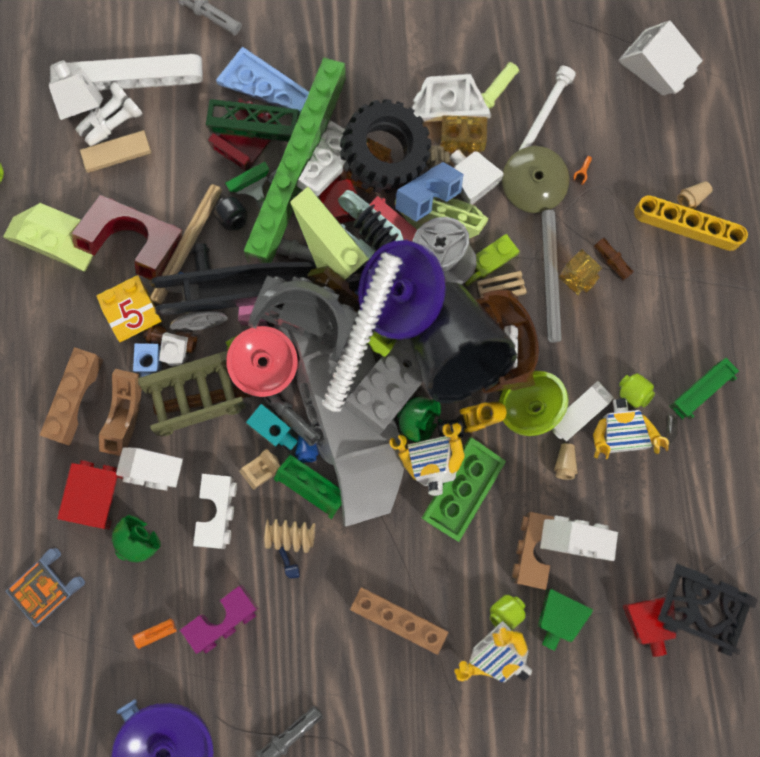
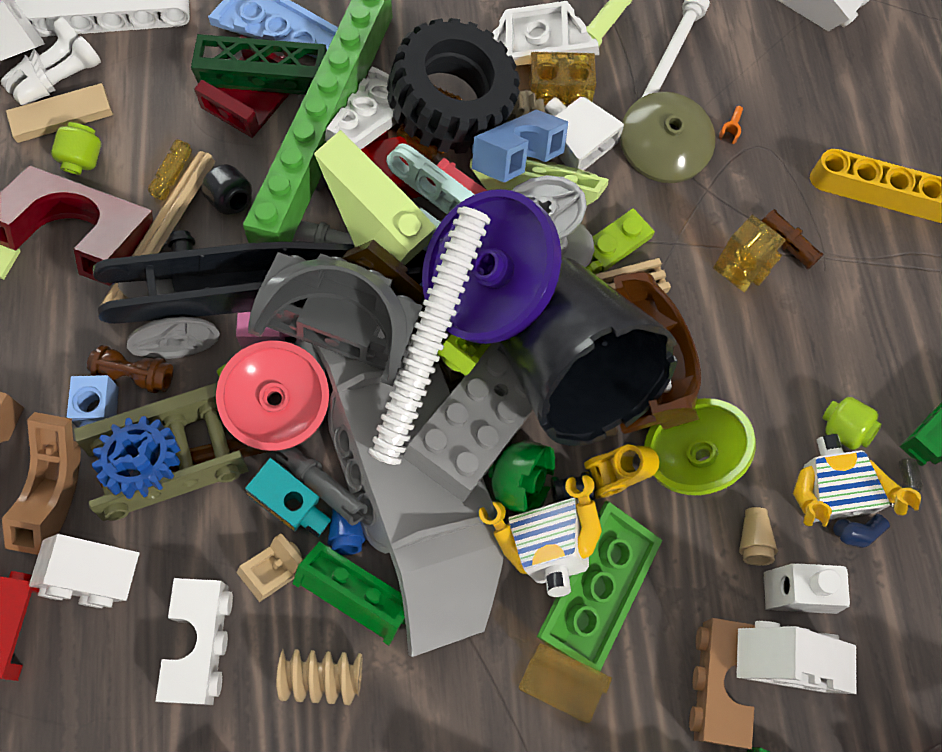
camera: 10 degrees left, 10 degrees down
yellow slope [97,275,162,342] -> none
green cylinder [111,515,161,563] -> none
white bracket [159,332,189,367] -> none
green piece [225,162,269,209] -> none
dark blue hand [279,547,300,579] -> none
black piece [353,204,399,250] -> none
light grey axle [542,210,562,343] -> none
white slope [552,381,614,441] -> none
tan cone [677,181,713,209] -> none
none -> lime head [51,122,101,175]
none -> blue gear [92,416,181,499]
none -> clear yellow axle [148,139,192,200]
none -> clear yellow panel [519,643,613,723]
none -> white torso [764,563,850,614]
none -> dark blue arm [833,514,890,548]

